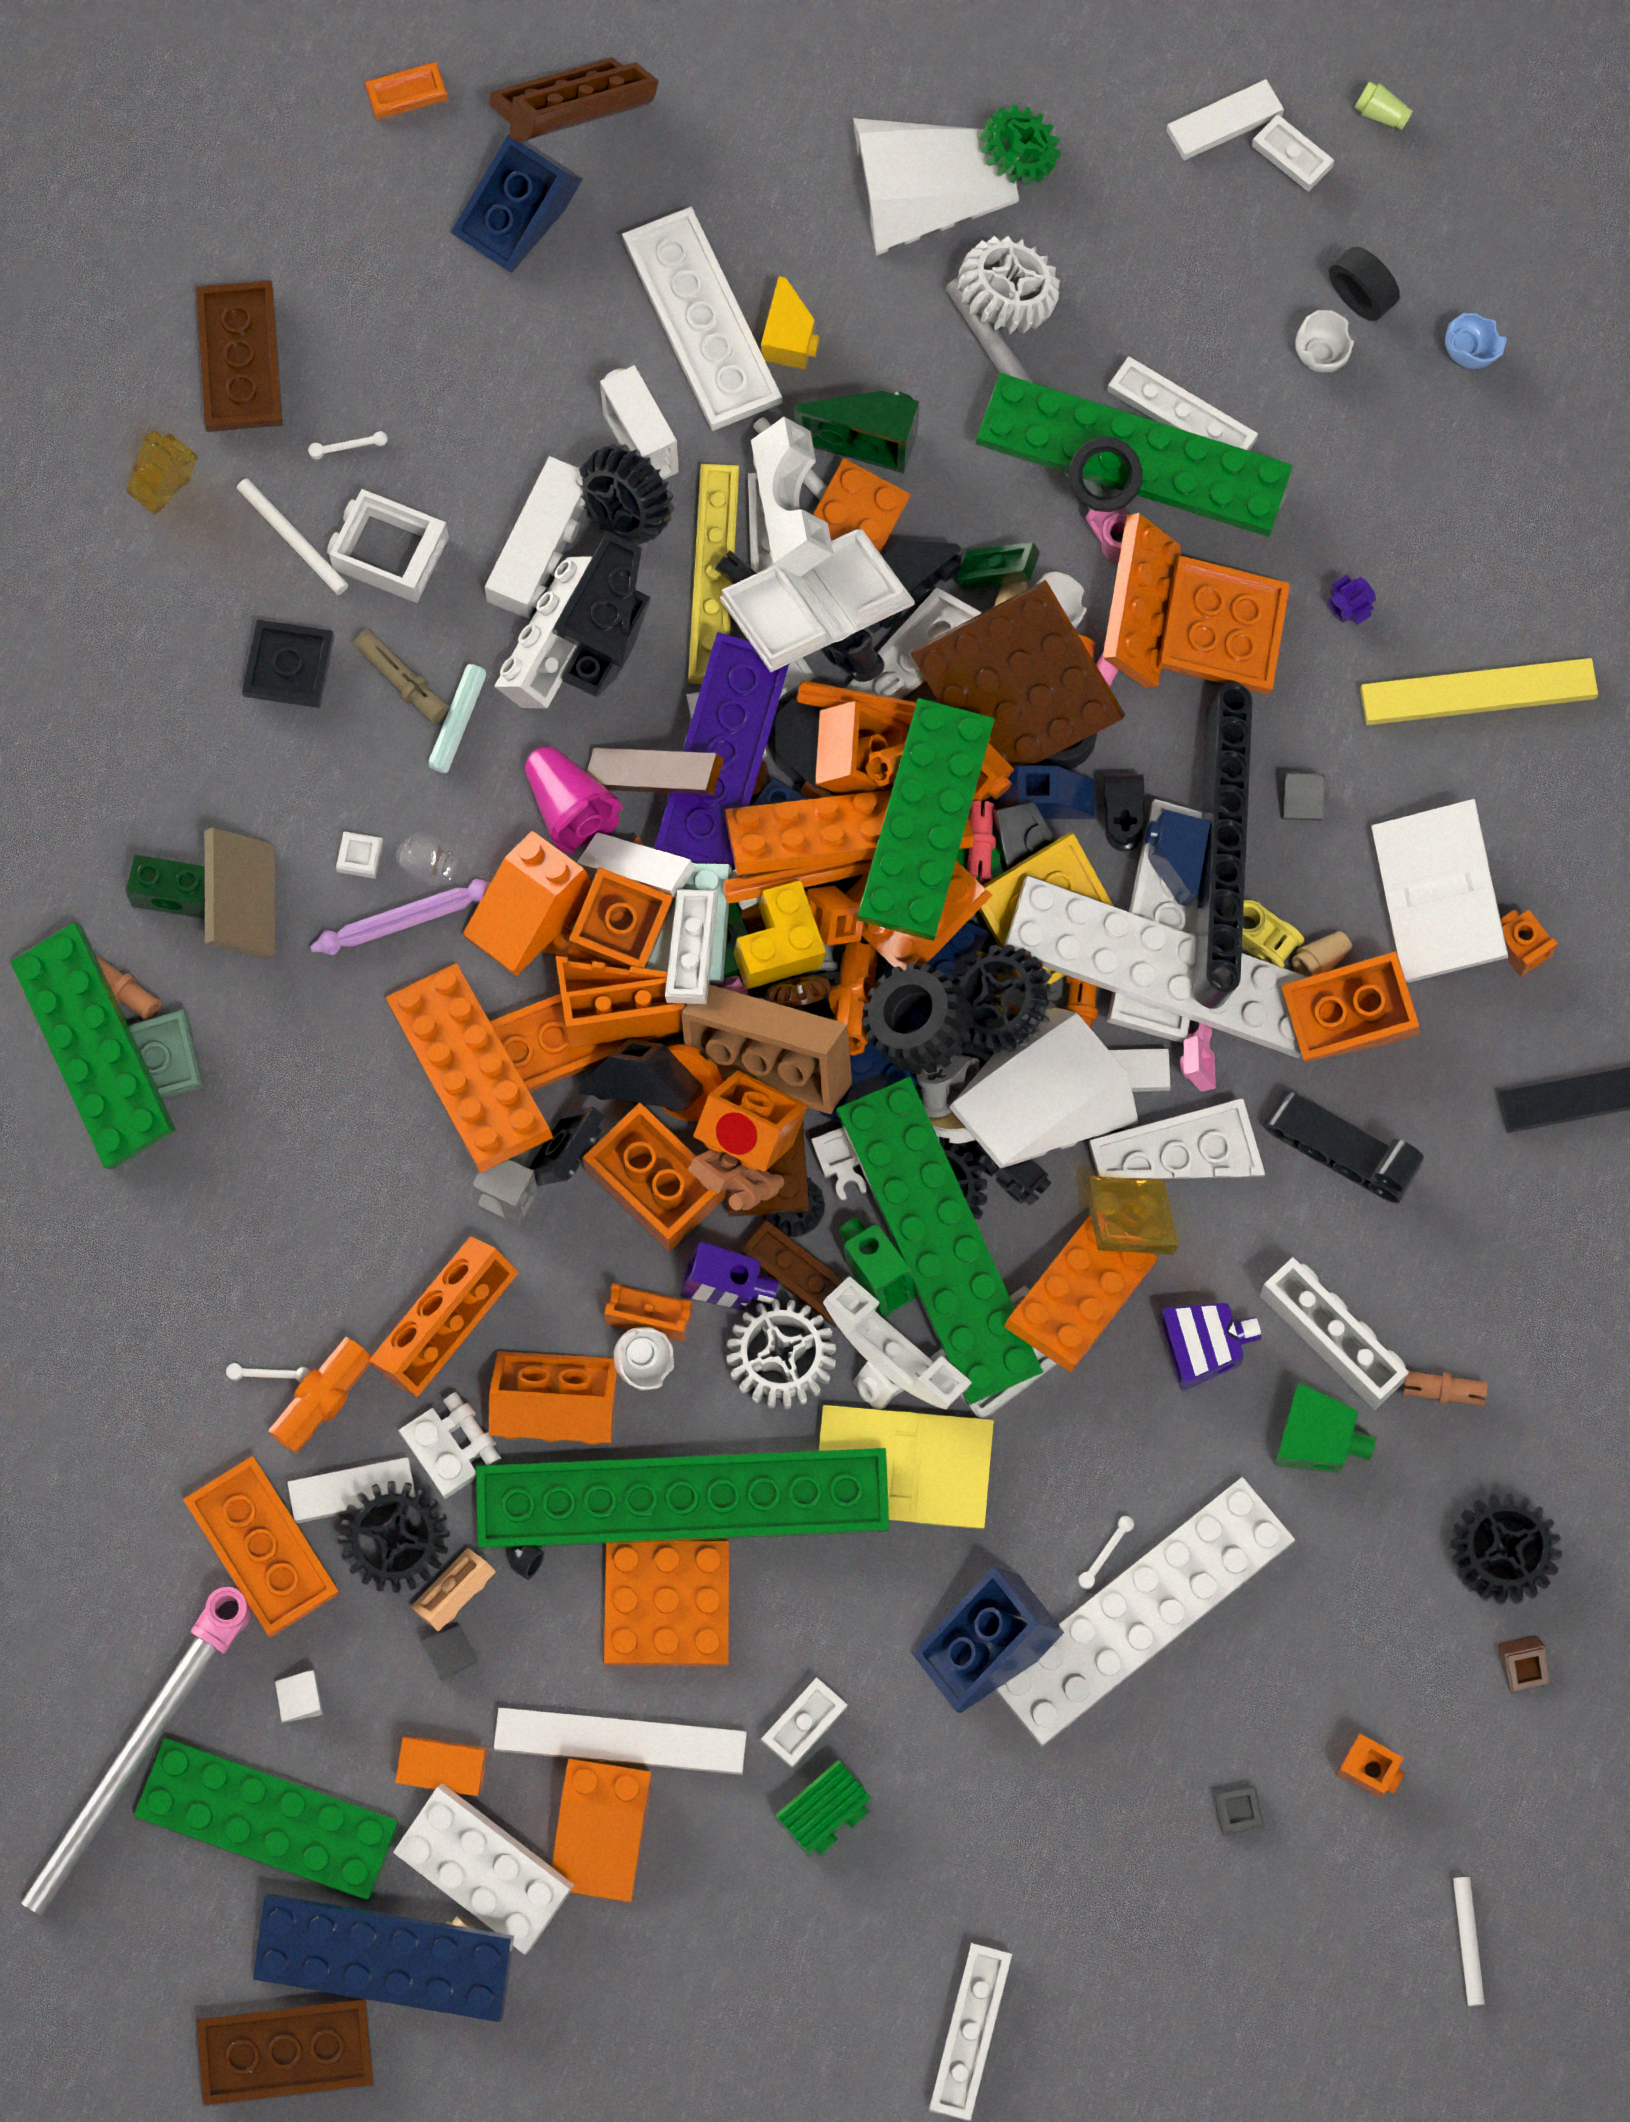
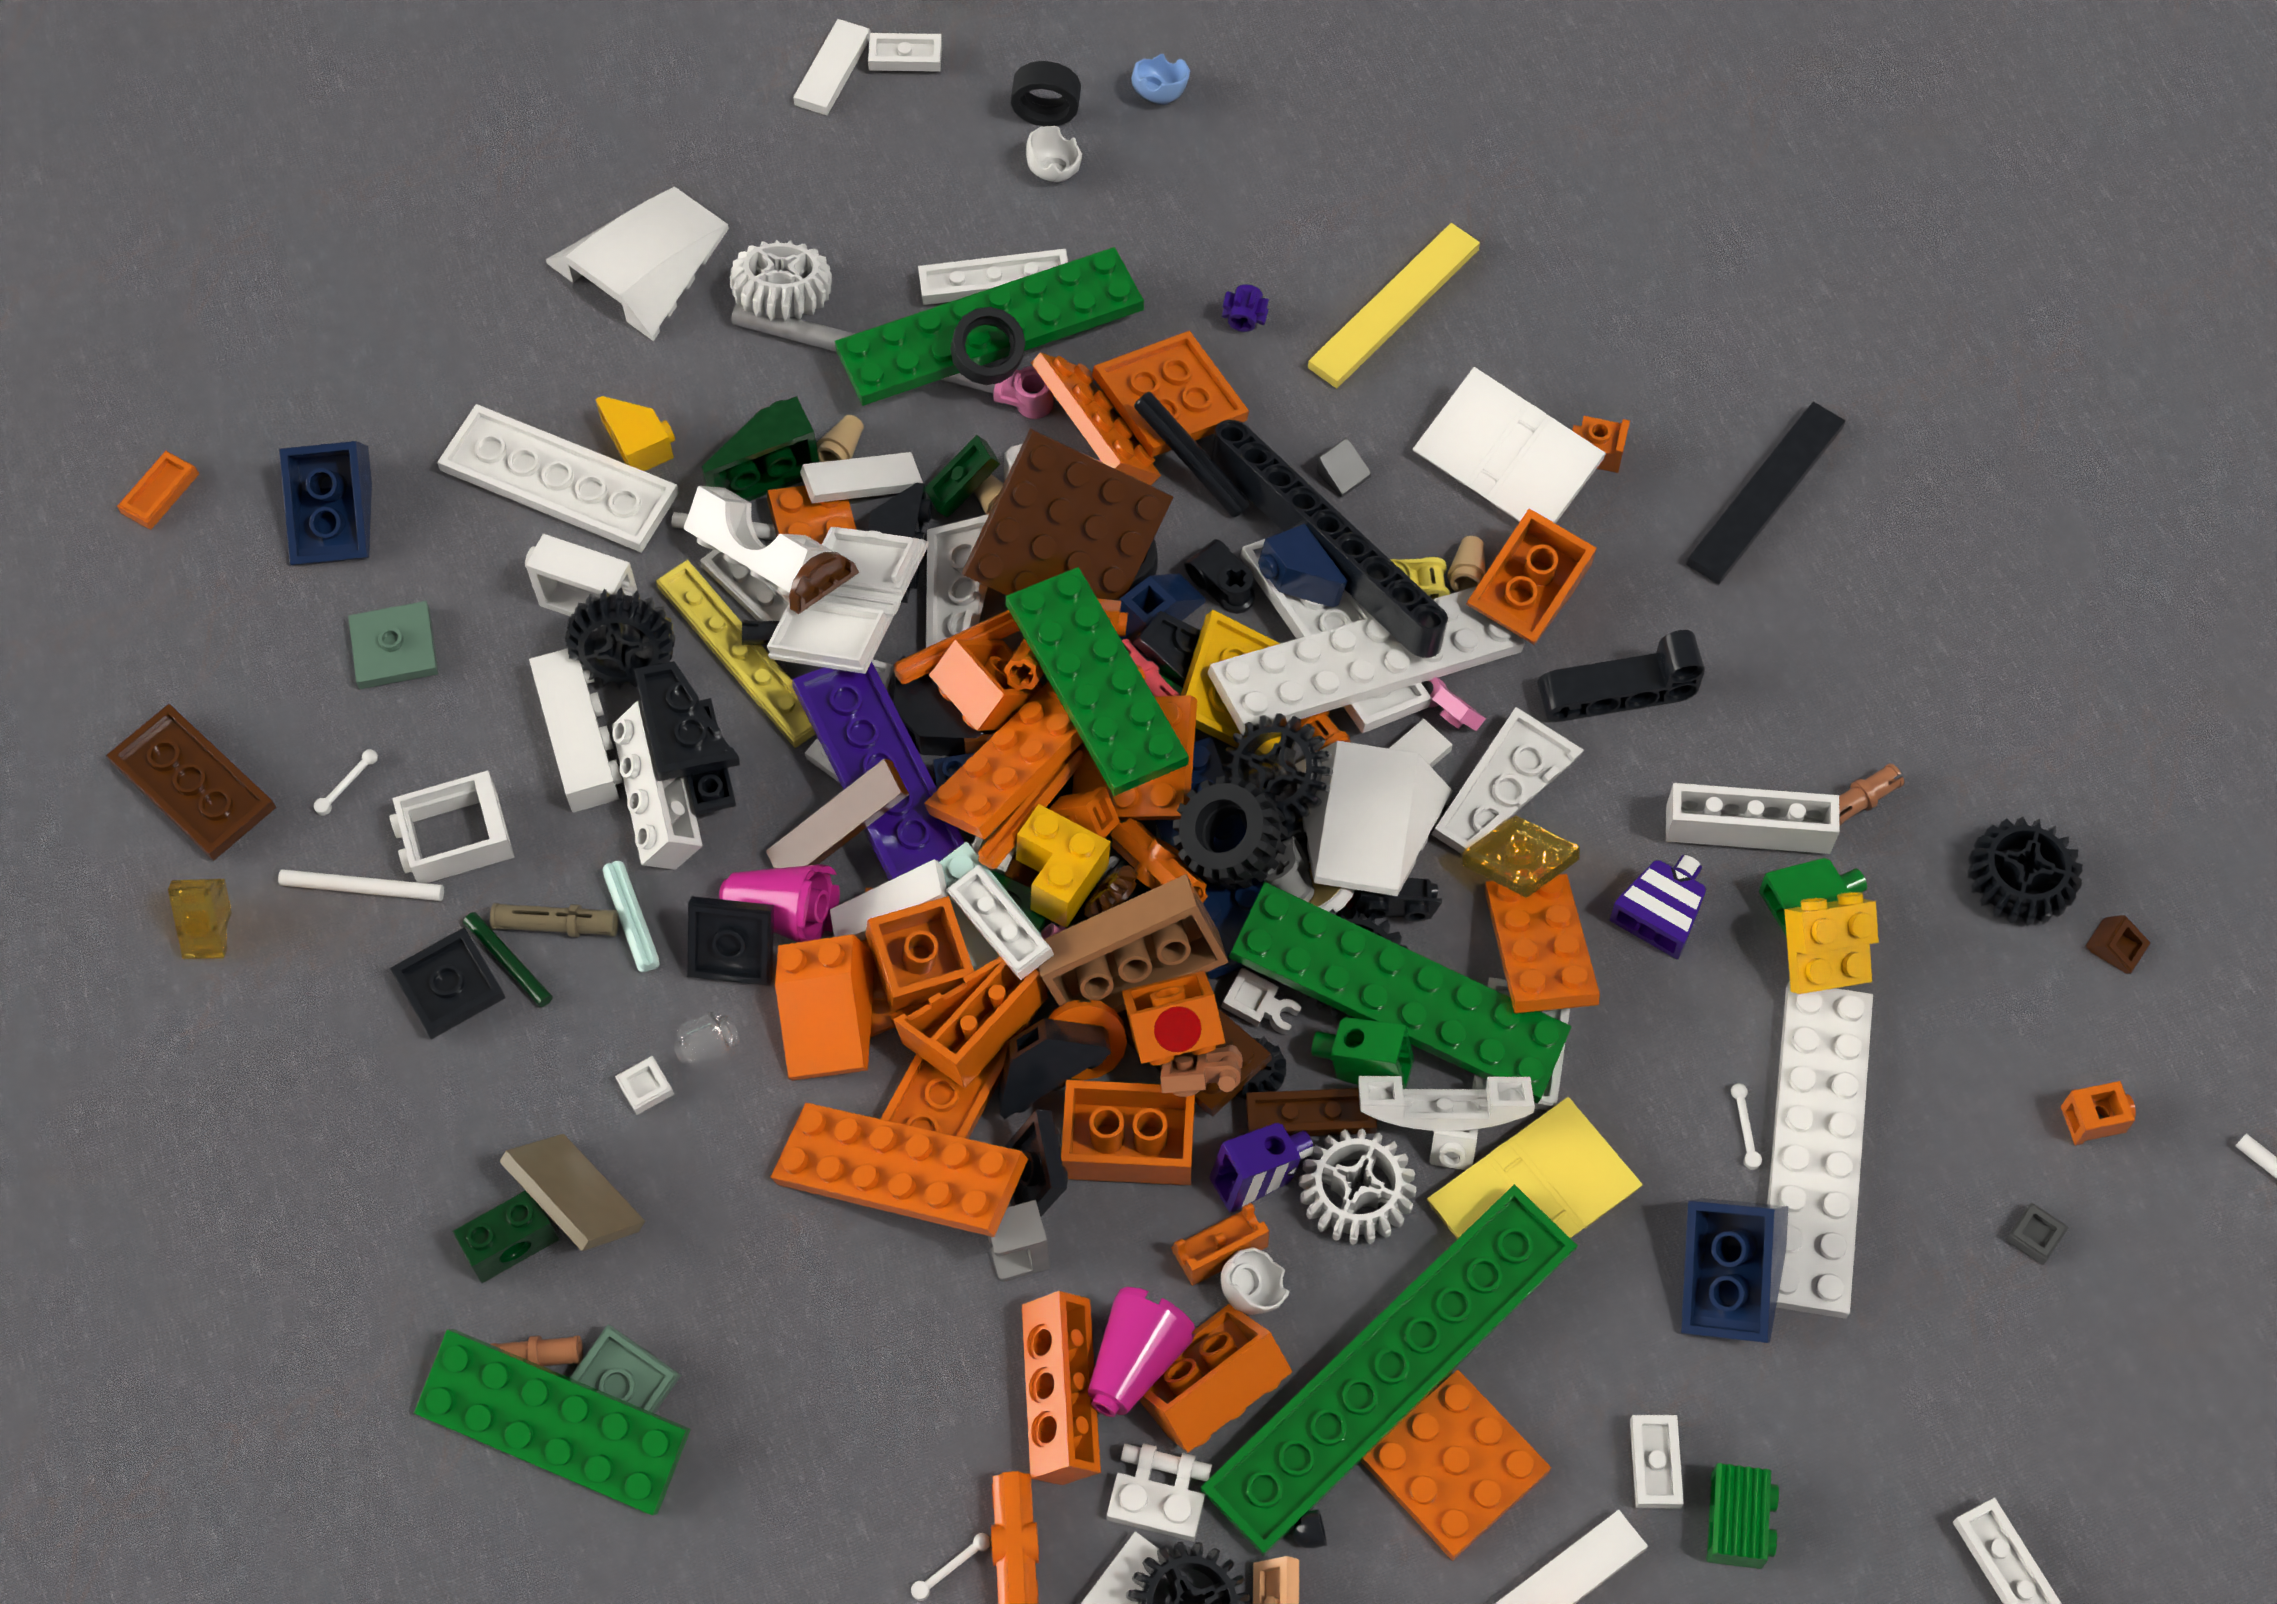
camera: 40 degrees left, 10 degrees down
lavender wheel [310,879,491,955] -> none
reddish brown brick [489,57,658,142] -> none
black piece [821,629,885,682] -> none
green gear [979,104,1061,186] -> none
none -> sand green plate [348,601,438,689]
none -> dark green bar [463,912,553,1007]
none -> black tile [687,896,774,986]
none -> reddish brown tile [789,552,859,614]
none -> white tile [800,452,923,503]
none -> tan cone [817,415,864,462]
none -> dark pink cone [1088,1287,1195,1417]
none -> black axle [1134,392,1250,517]
none -> yellow plate [1785,892,1879,994]

